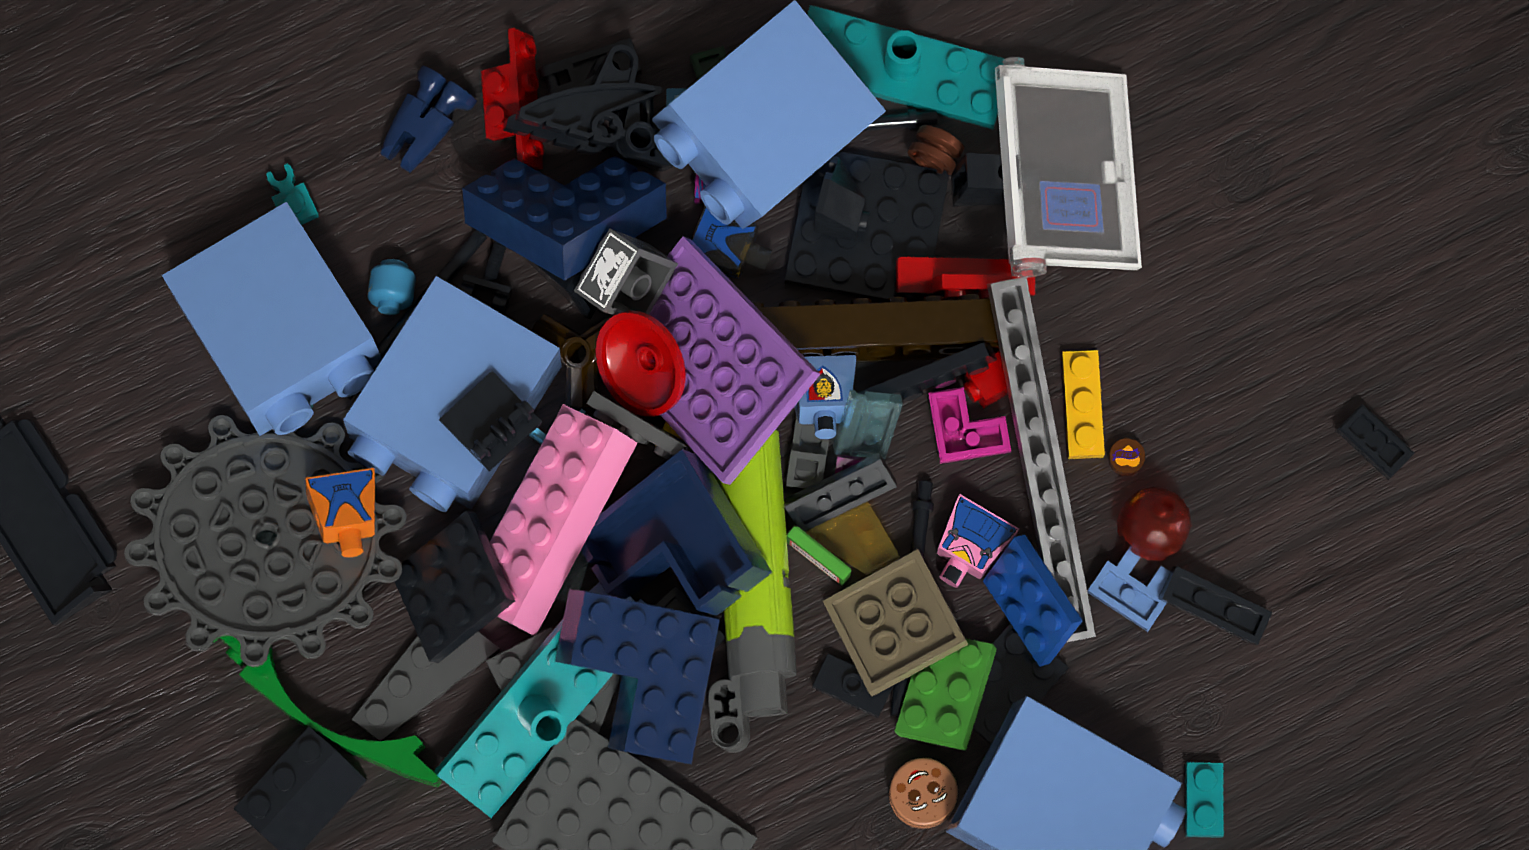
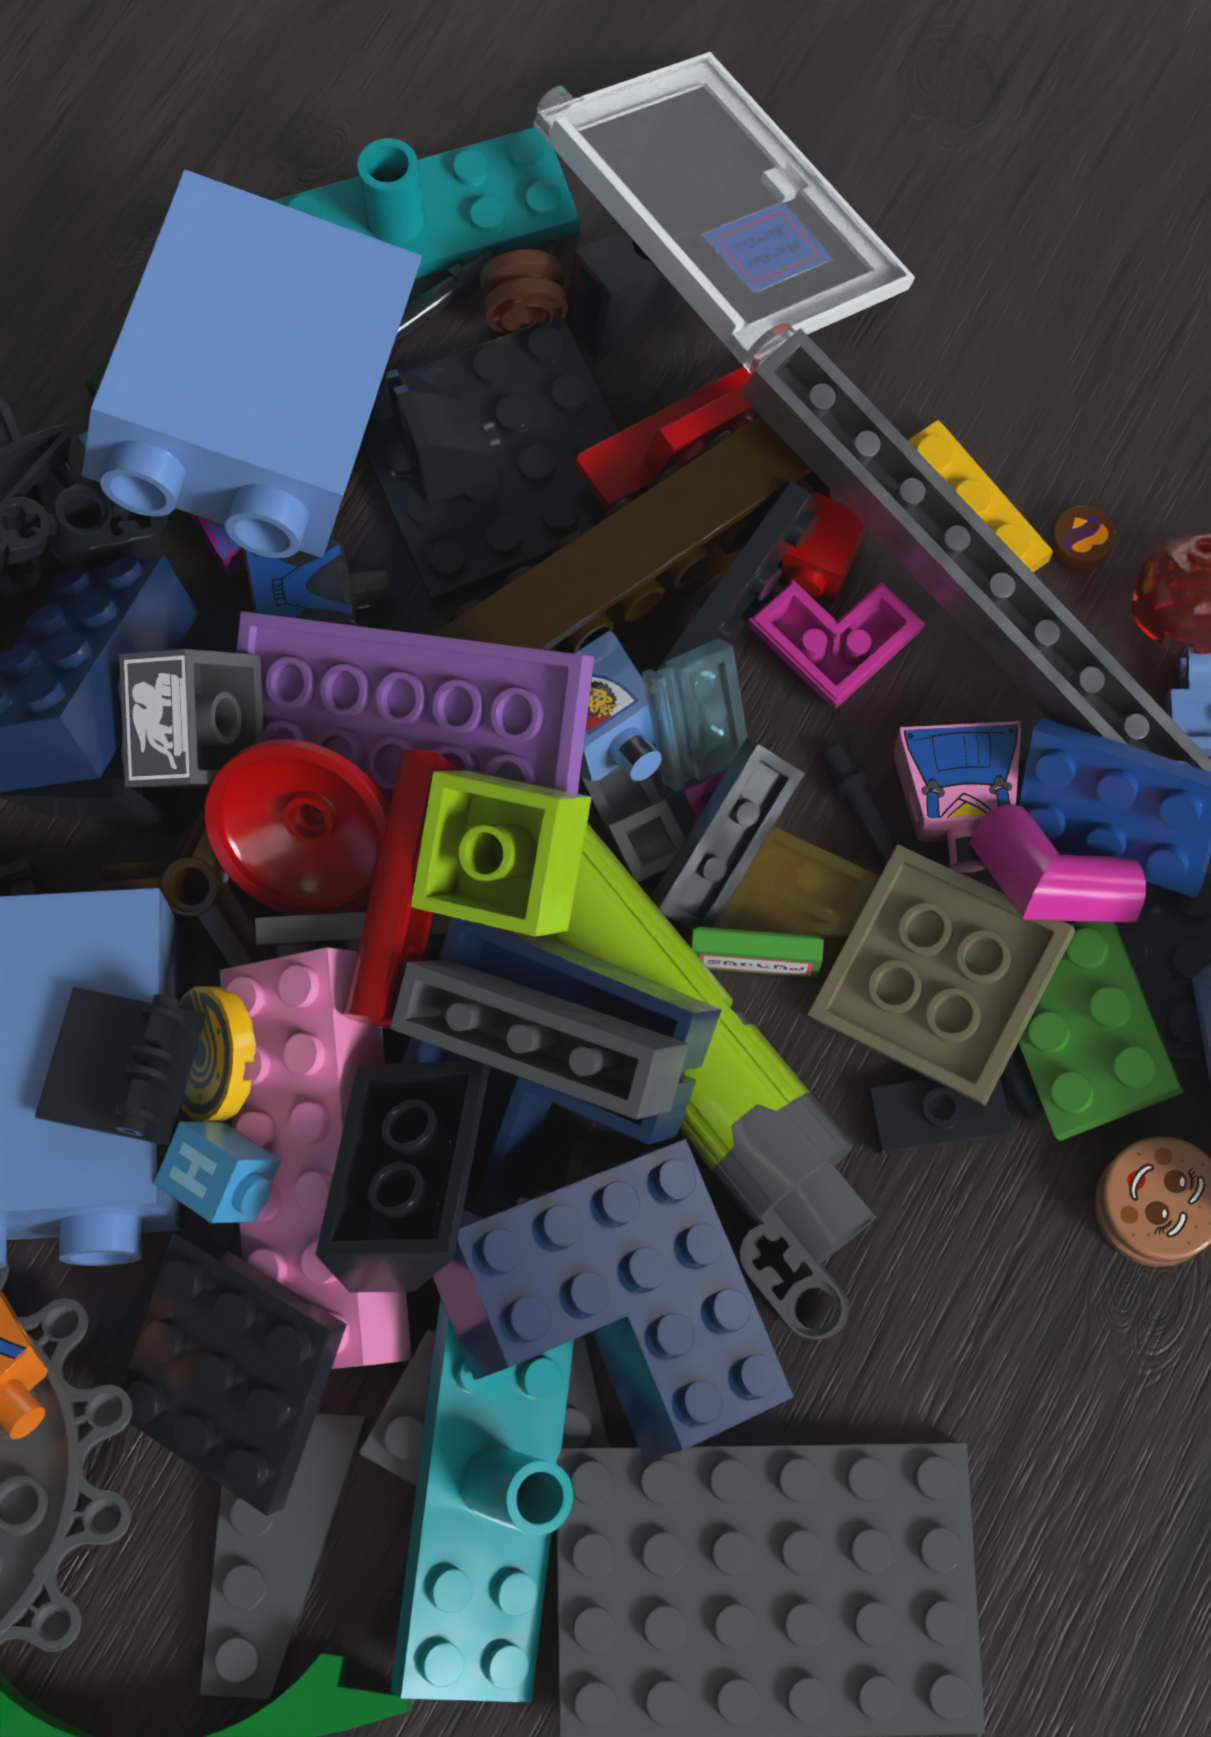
camera: 30 degrees left, 5 degrees down
none -> dark azure brick [154,1121,281,1223]
none -> yellow tile [179,986,256,1122]
none -> black slope [315,1060,490,1293]
none -> red brick [343,750,462,1029]
none -> dark grey brick [390,959,689,1120]
none -> lime brick [411,771,592,937]
none -> dark pink brick [969,804,1146,922]

